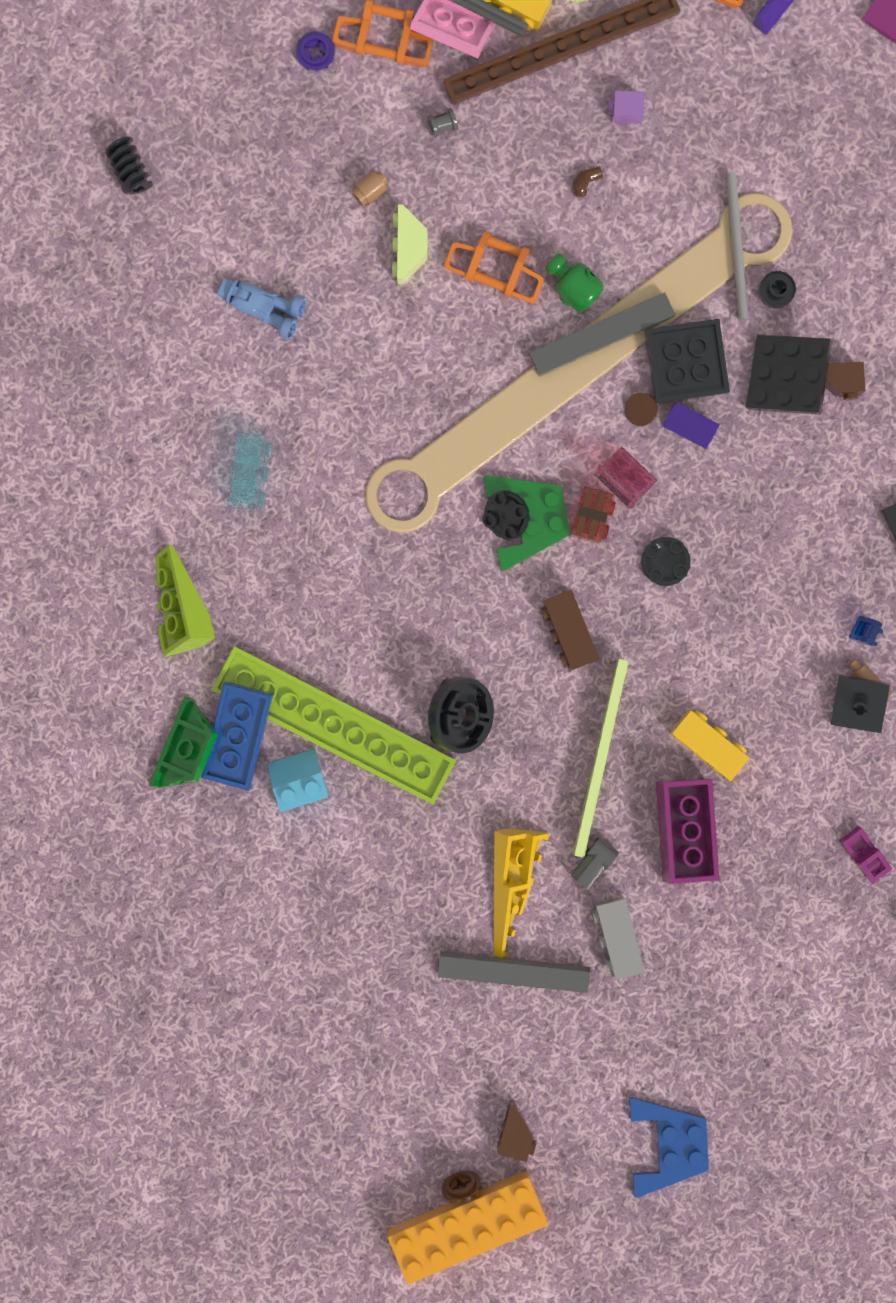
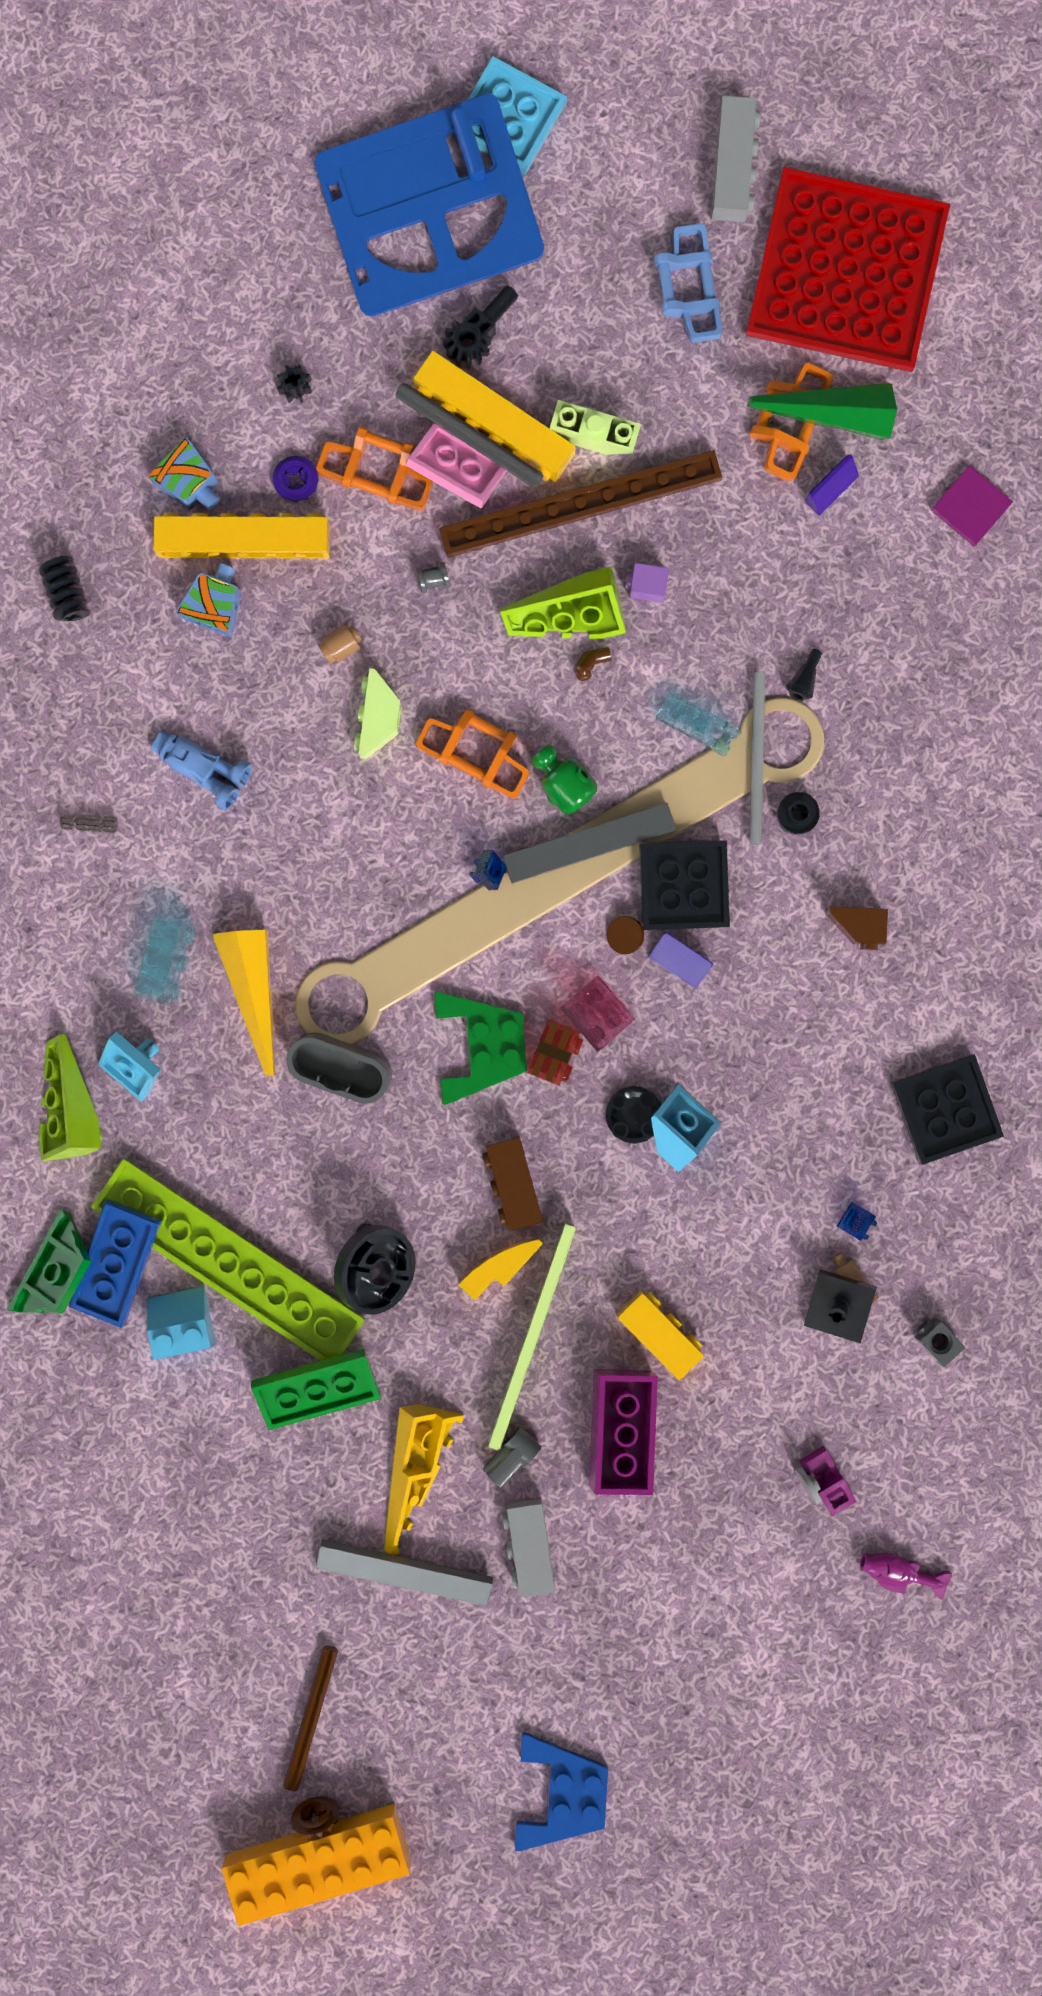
camera: 10 degrees right, 0 degrees up
black dish [482,490,530,540] -> none
reddish brown slope [497,1100,536,1162] -> none
black plate [745,335,832,415] -> none
none -> clear smoke axle [60,813,118,833]
none -> medium azure tile [98,1031,161,1102]
none -> torso [148,437,221,511]
none -> yellow brick [154,512,330,559]
none -> torso [176,563,241,638]
none -> yellow wedge [213,929,275,1076]
none -> green plate [251,1349,381,1430]
none -> reddish brown axle [283,1645,338,1792]
none -> dark grey plant [287,1033,392,1104]
none -> yellow slope [458,1237,543,1301]
none -> clear blue tile [469,850,506,890]
none -> lime wedge [500,566,626,640]
none -> medium azure slope [651,1084,721,1172]
none -> clear light blue plate [656,692,740,756]
none -> black cone [786,649,822,701]
none -> light grey piece [795,1467,822,1505]

